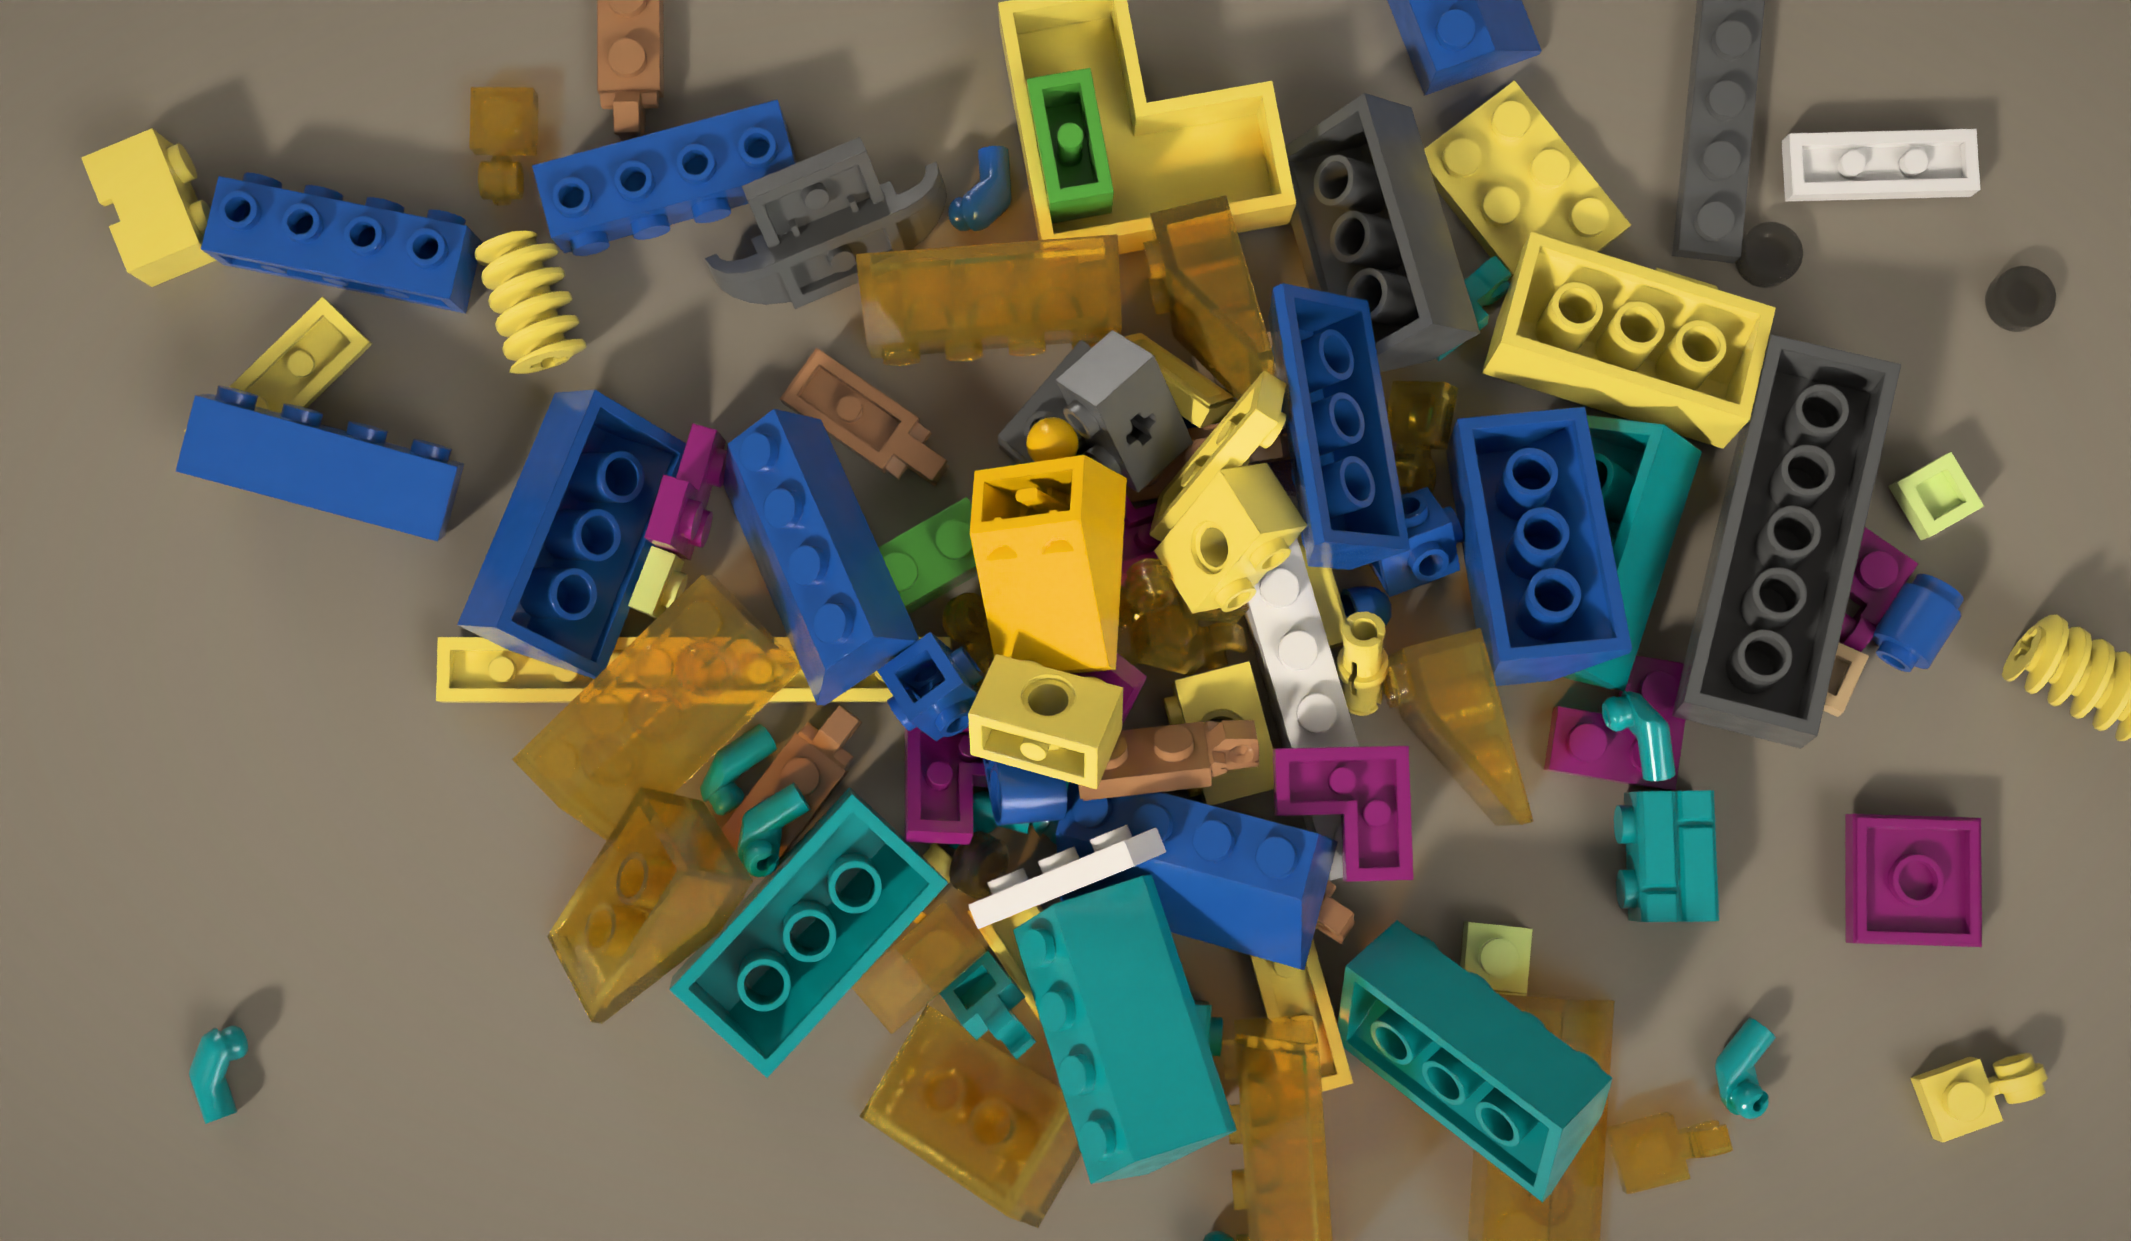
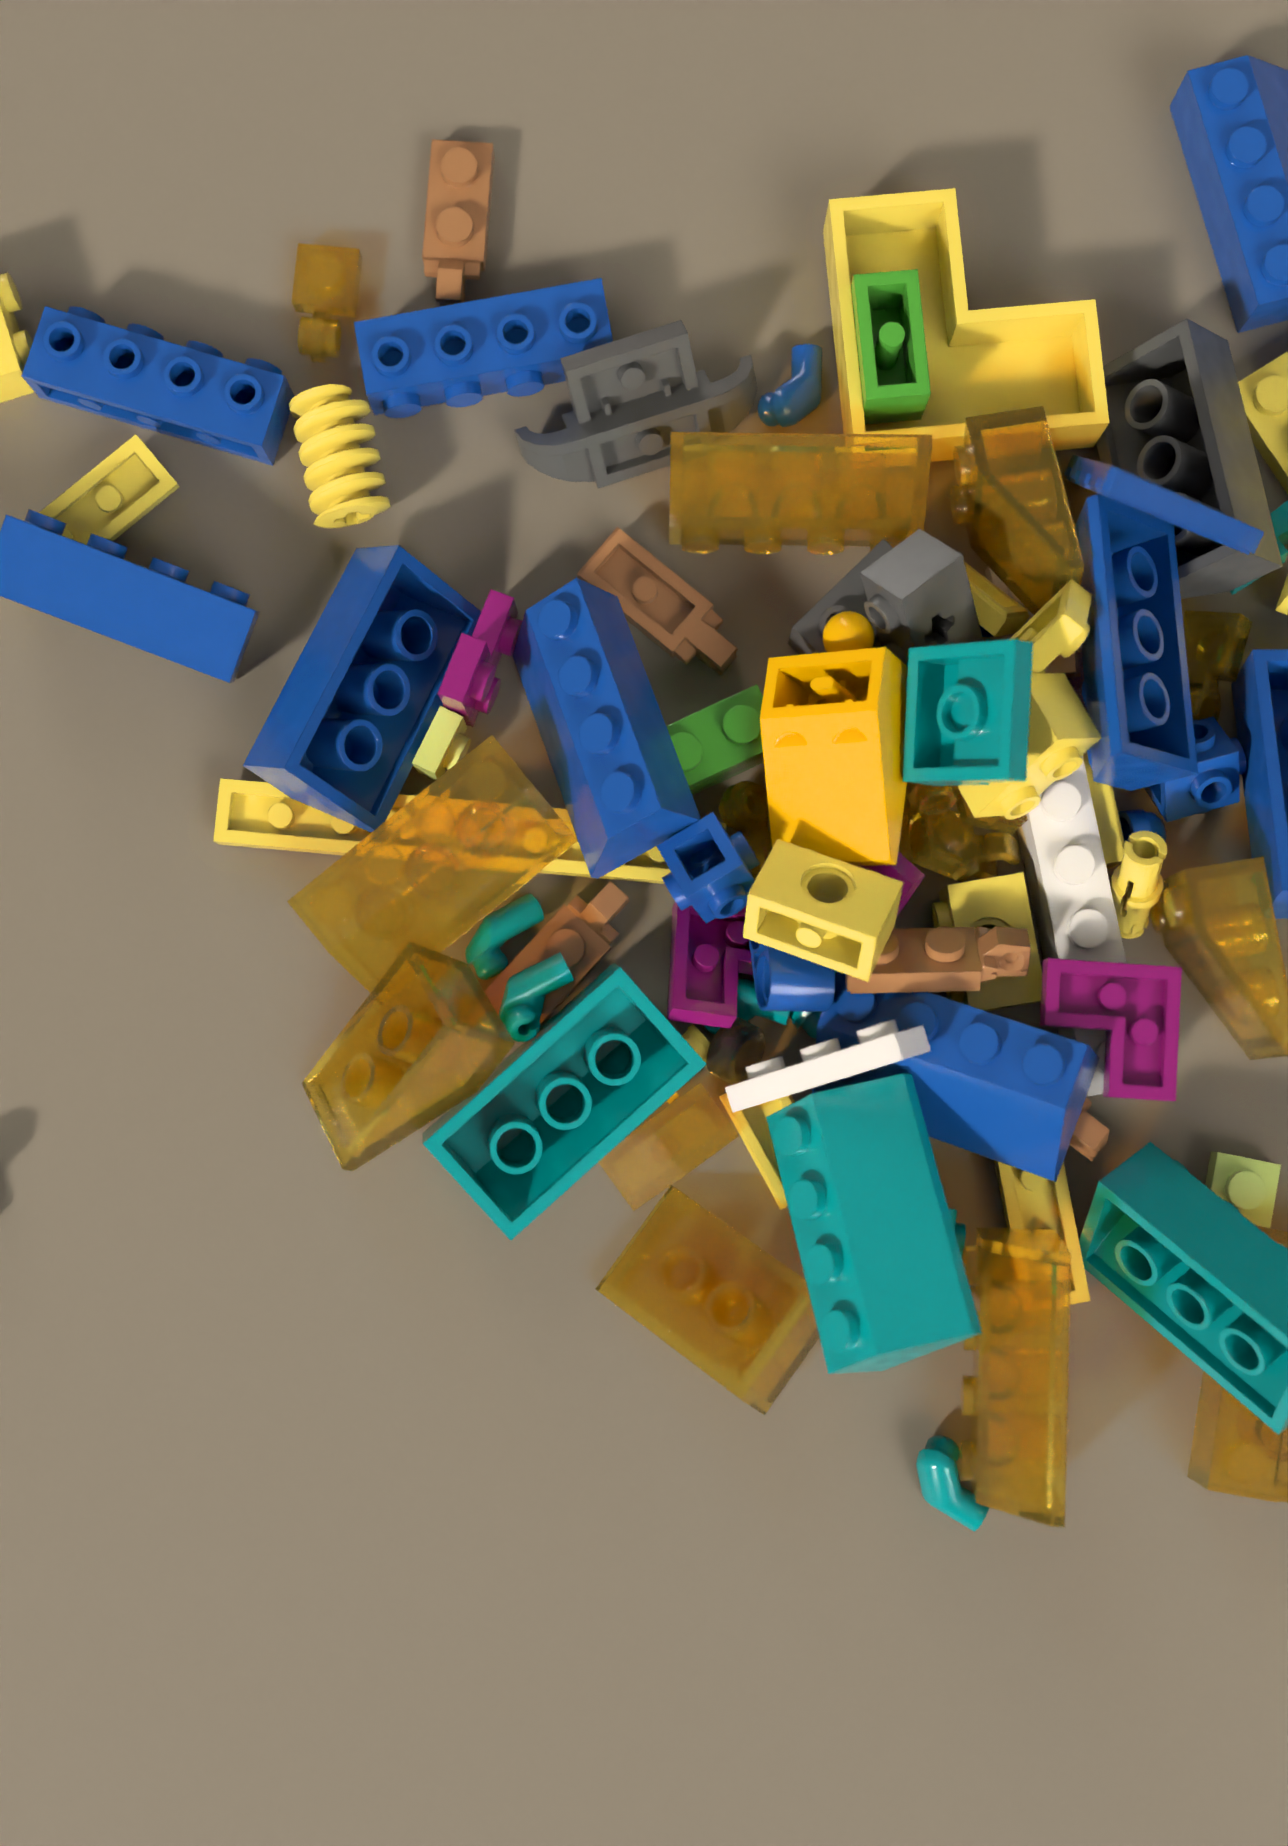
camera: 10 degrees right, 0 degrees up
teal plate [939,950,1036,1059] -> none
none -> teal plate [902,639,1033,786]
none -> blue tile [1064,455,1265,555]

